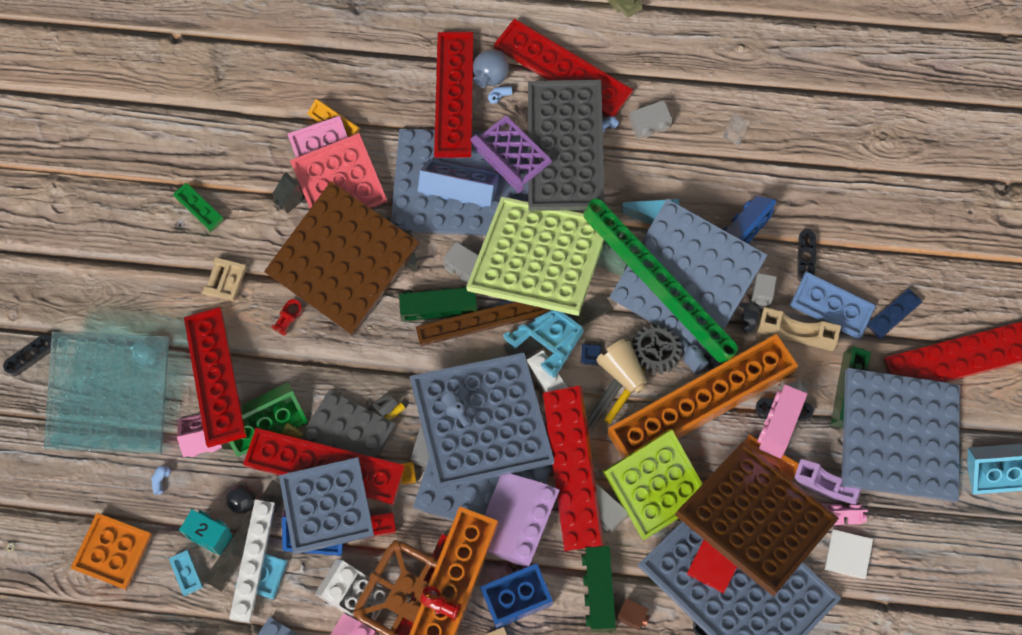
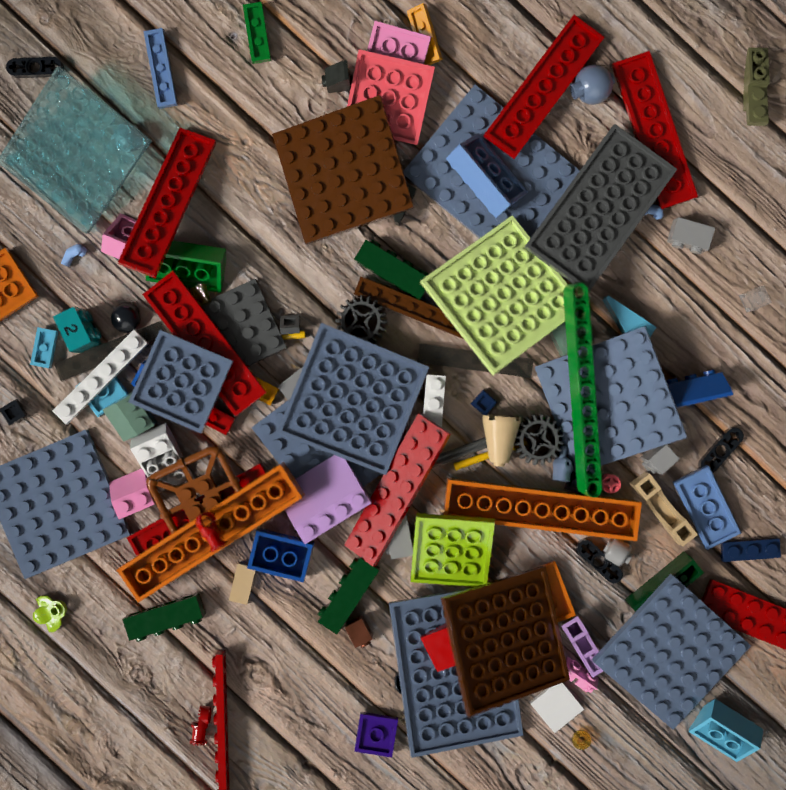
camera: 35 degrees right, 20 degrees up
tan plate [202,258,247,302] -> none
red connector [271,299,303,336] -> none
sand blue piece [441,391,471,428] -> none
light grey brick [443,242,478,284] -> none
medium lavender fence [470,116,552,193] -> none
light blue arm [488,86,512,104] -> none
medium azure wing [503,310,584,378] -> none
black hair [740,302,762,333] -> none
bright pink brick [757,385,808,458] -> none
none -> sand green slope [103,391,157,441]
none -> medium blue plate [143,28,178,109]
none -> dark grey gear [335,295,387,343]
none -> clear yellow plate [572,730,591,750]
none -> coral wheel [601,473,621,494]

